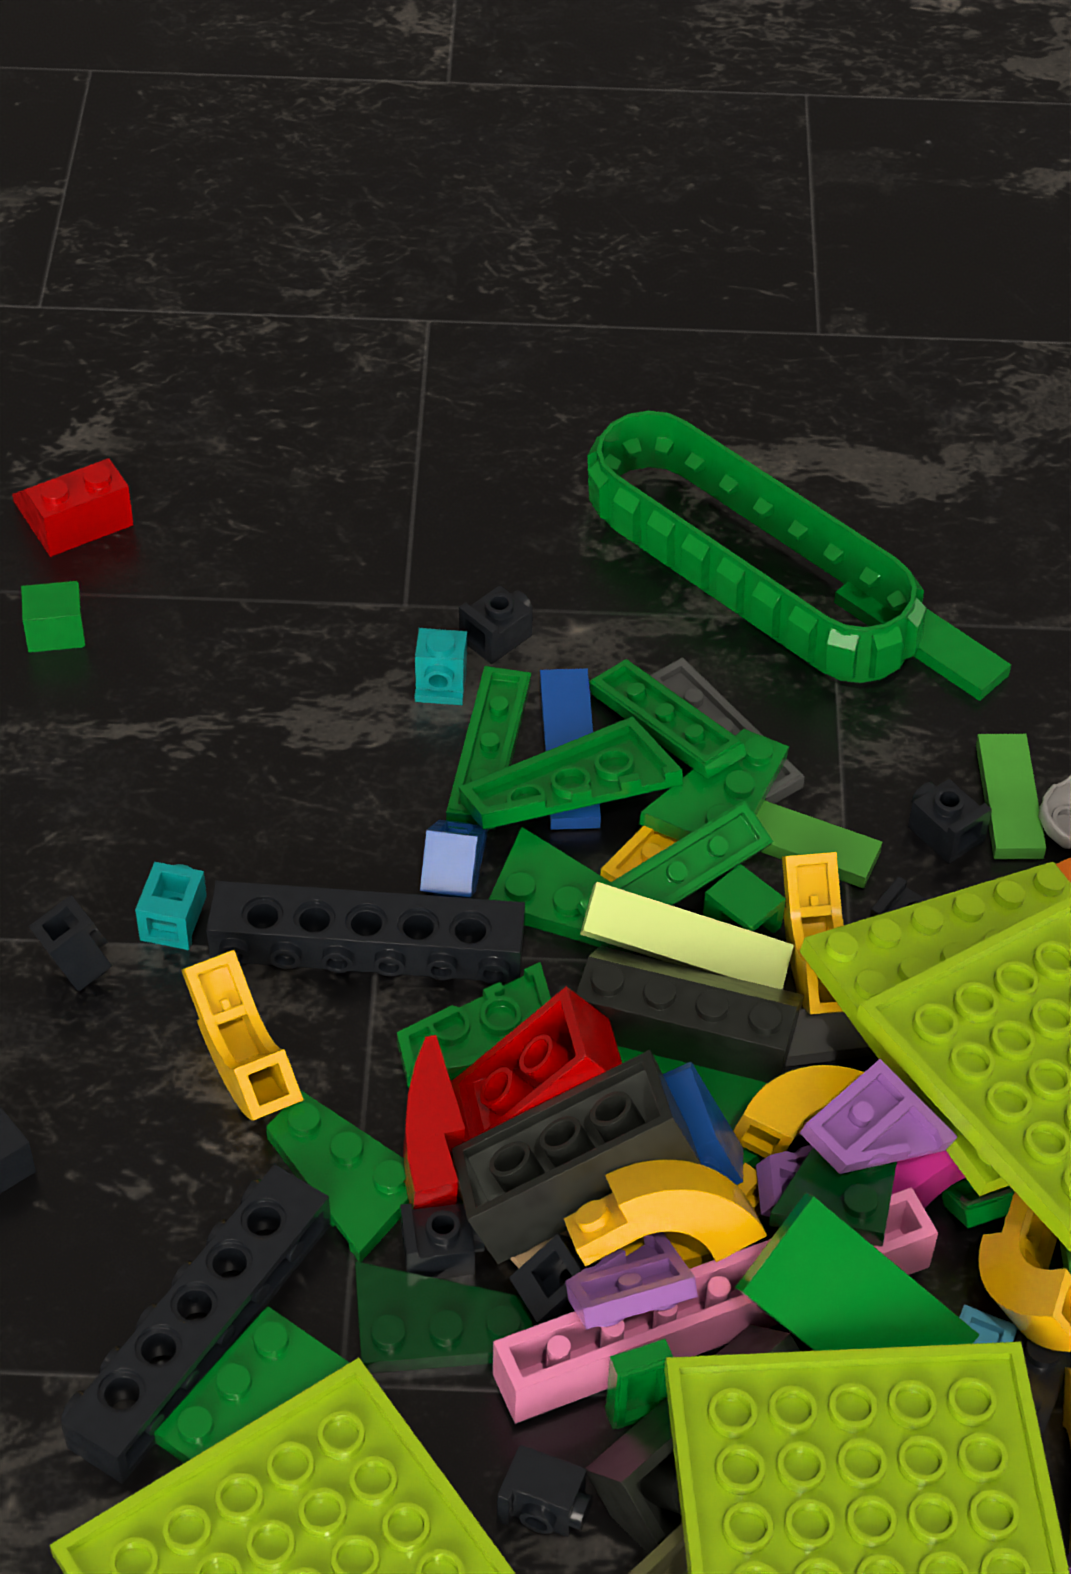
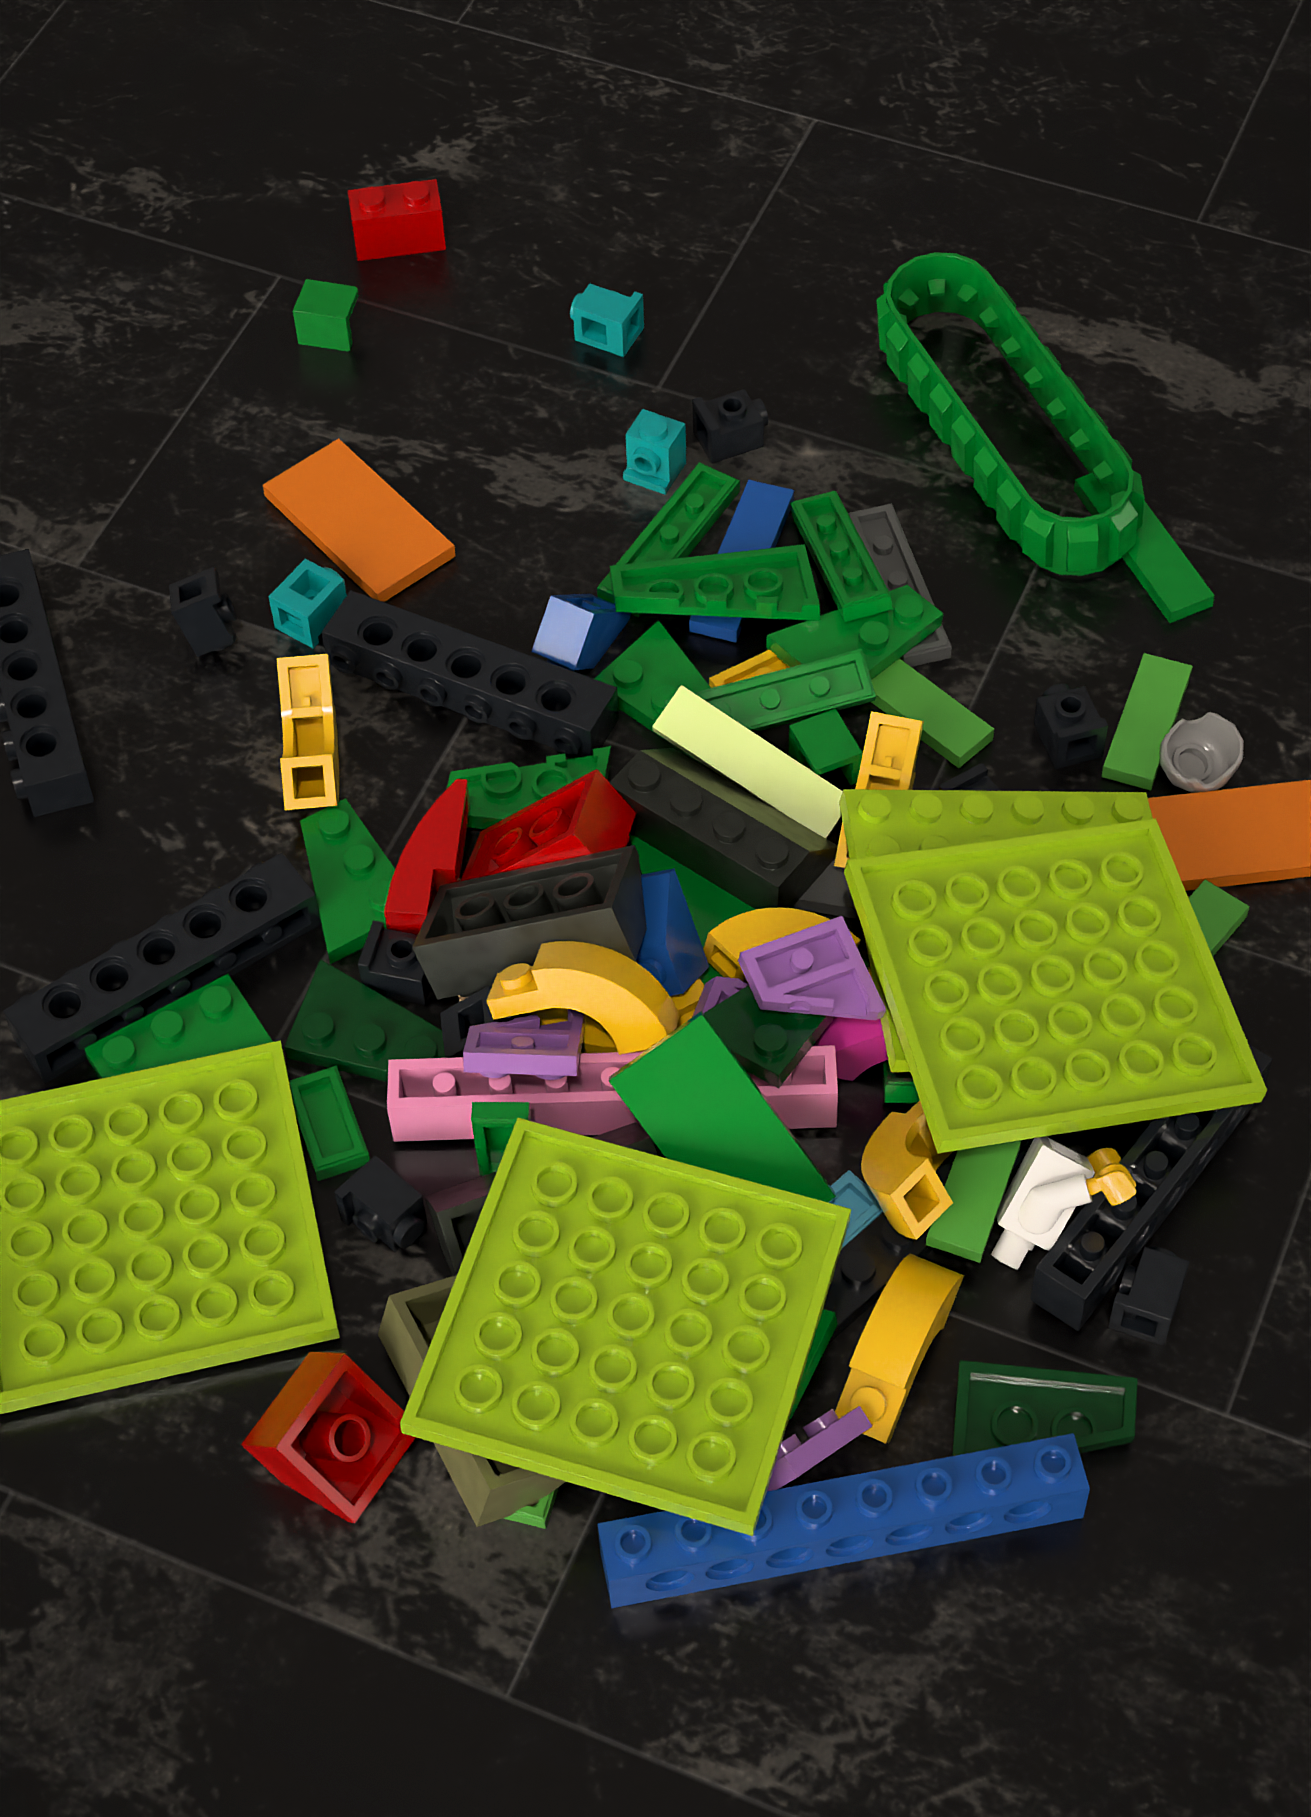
camera: 25 degrees right, 5 degrees up
none -> orange tile [263,438,456,602]
none -> green tile [289,1065,370,1181]
none -> teal brick [570,284,644,357]

